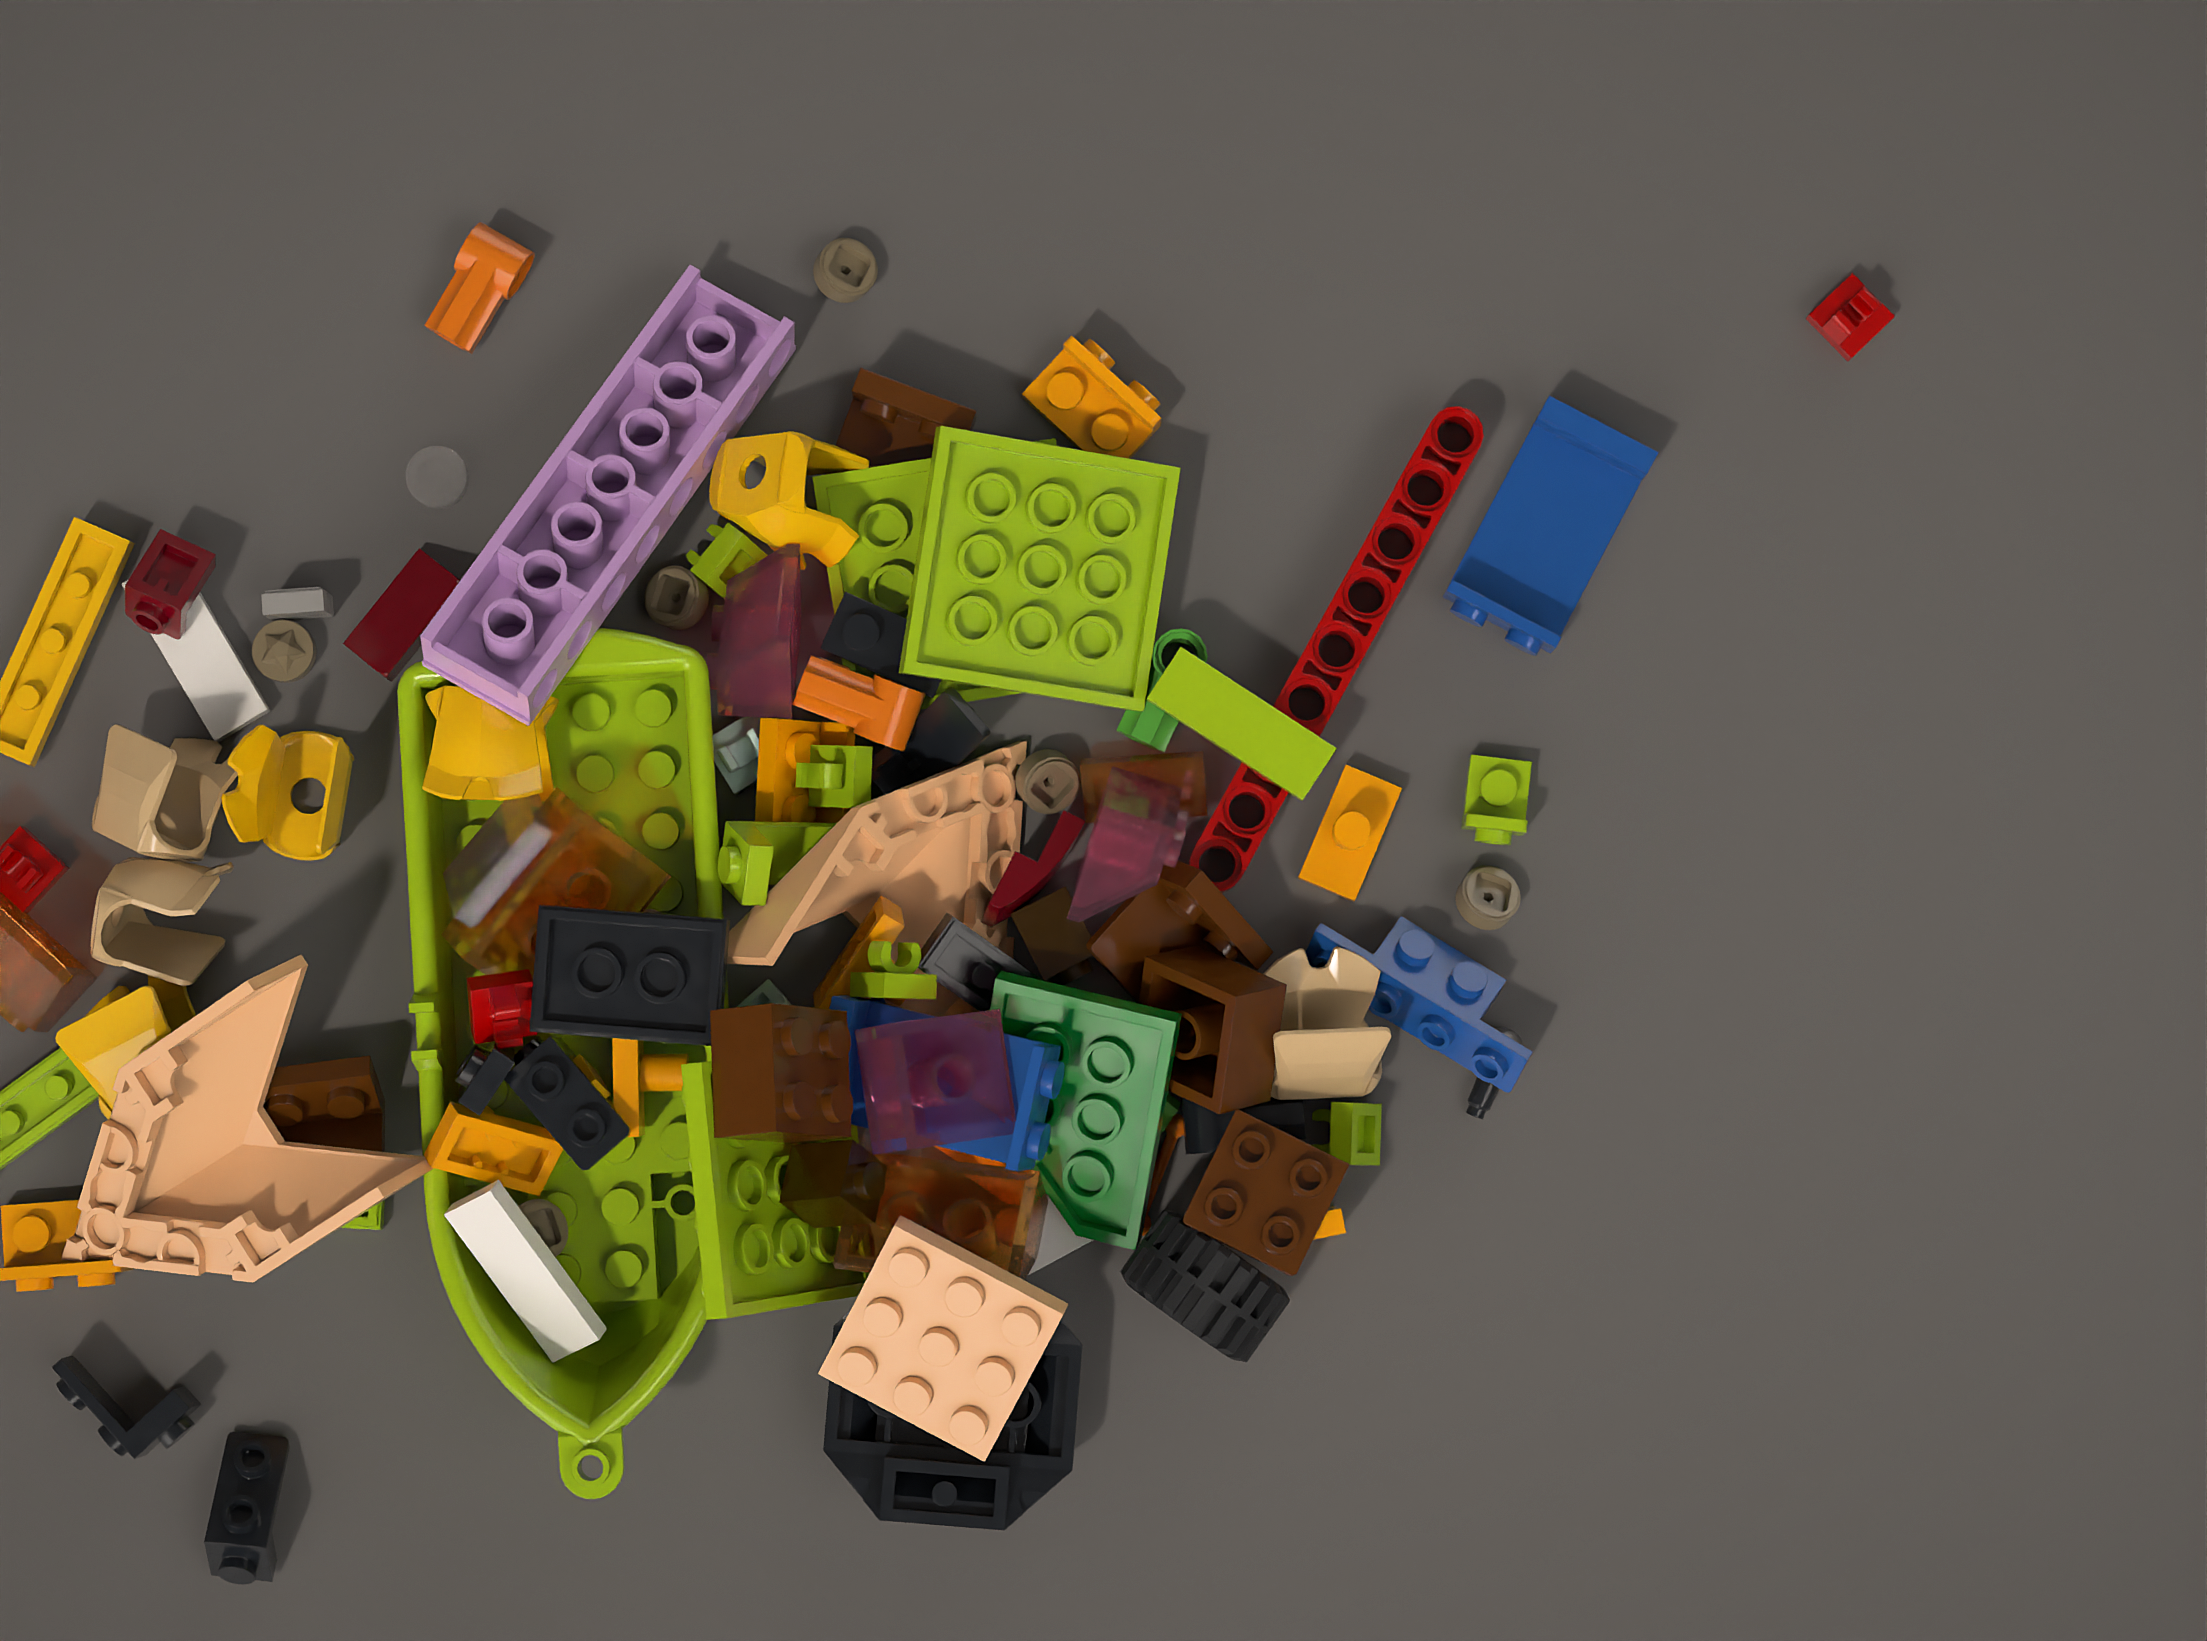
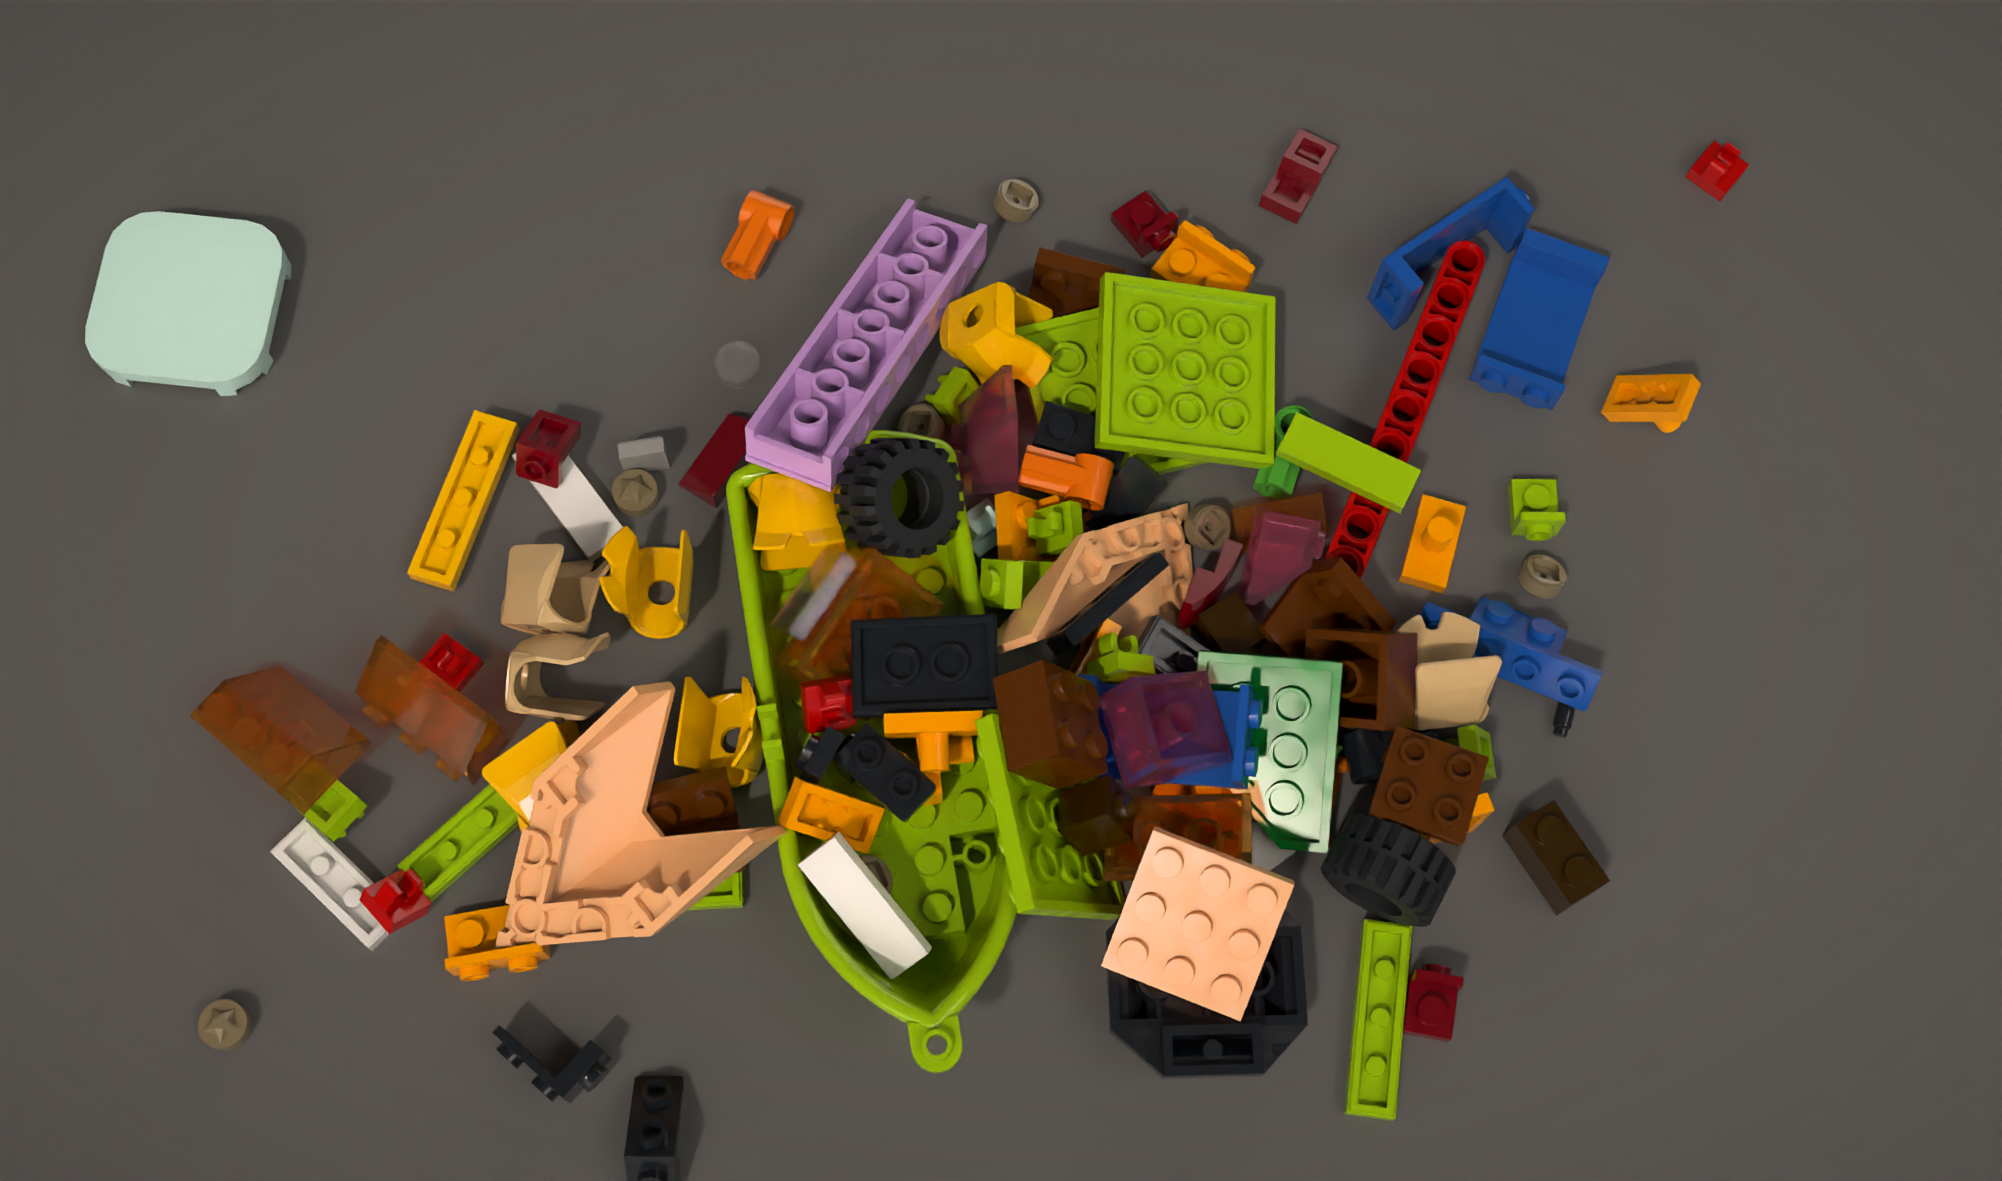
camera: 10 degrees left, 15 degrees down
none -> yellow piece [674,676,764,788]
none -> black tyre [834,437,965,558]
none -> light orange tile [884,710,983,772]
none -> black tile [1046,552,1169,656]
none -> dark red bracket [1111,190,1180,258]
none -> dark red slope [1258,128,1338,224]
none -> lime tile [1344,919,1412,1121]
none -> blue panel [1367,177,1535,331]
none -> dark red bracket [1403,964,1464,1042]
none -> dark brown brick [1502,800,1610,916]
none -> light orange tile [1601,374,1701,433]

